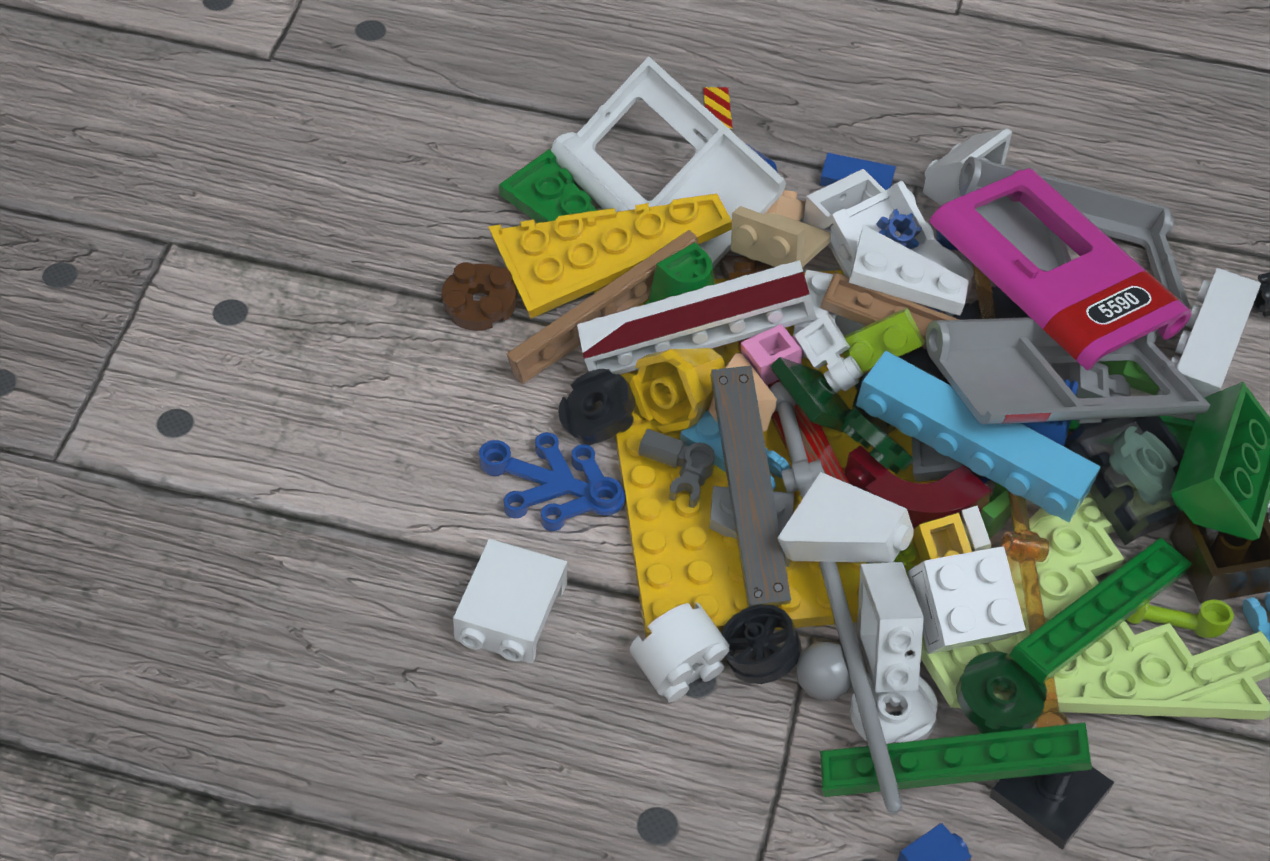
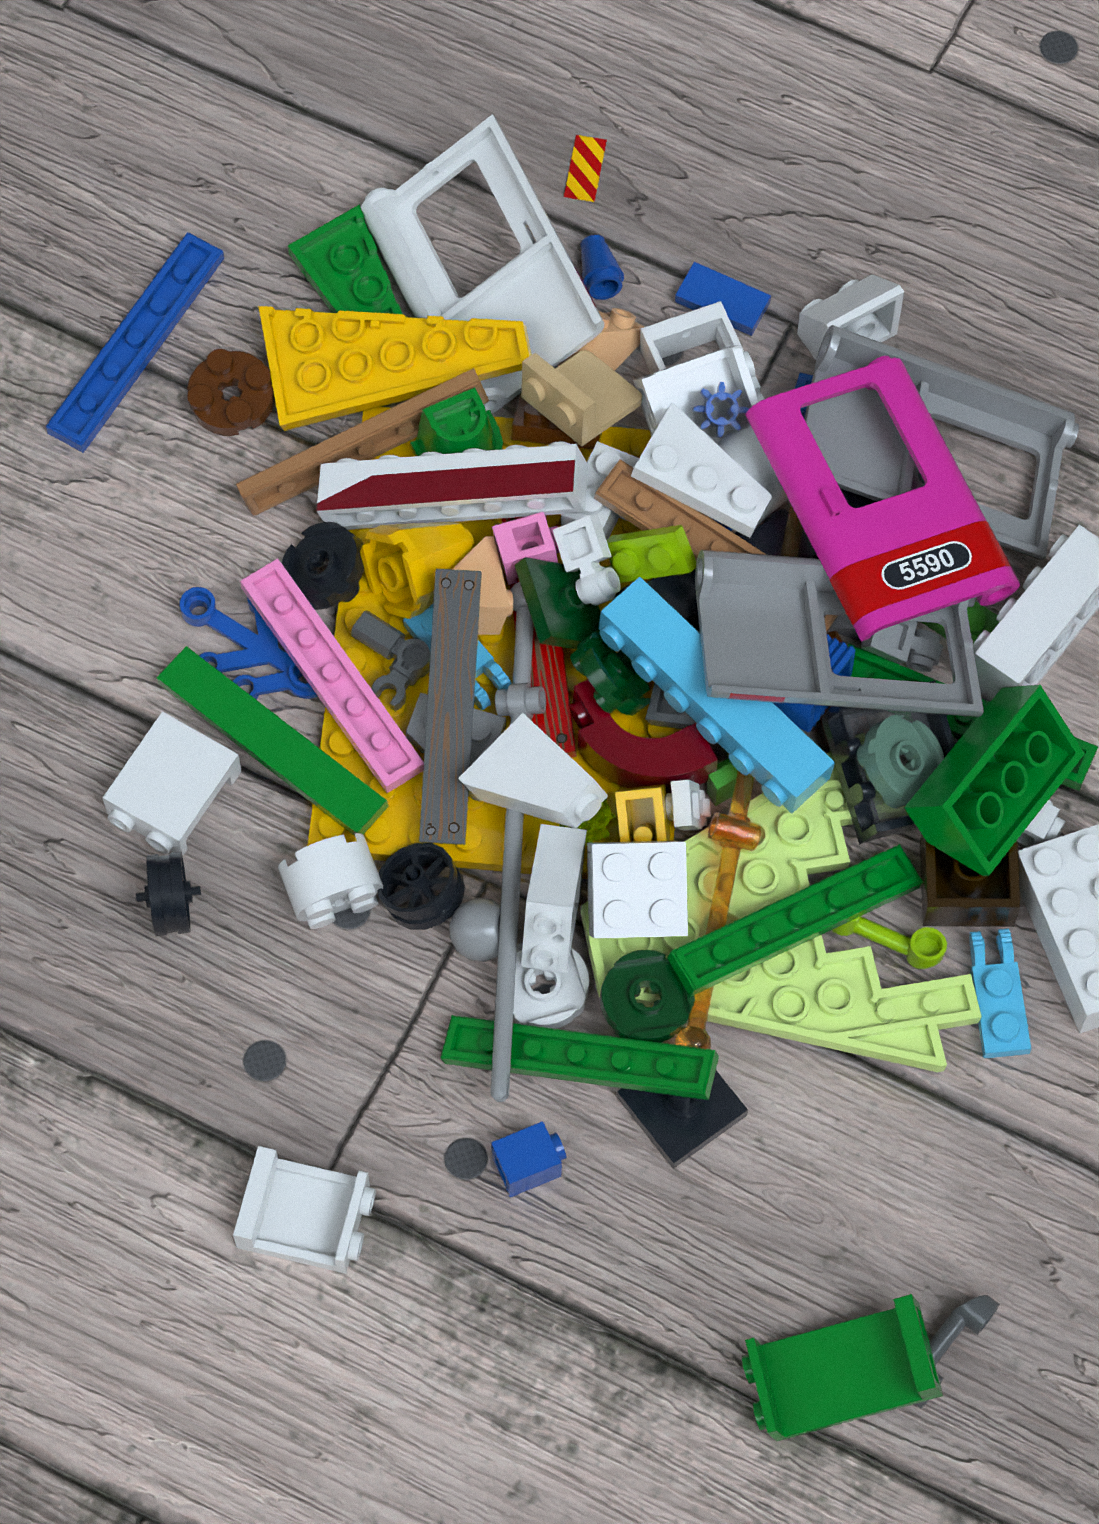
camera: 15 degrees right, 15 degrees up
none -> blue tile [46,232,224,453]
none -> black wheel [136,852,201,937]
none -> green tile [157,646,389,836]
none -> bright pink plate [240,558,424,793]

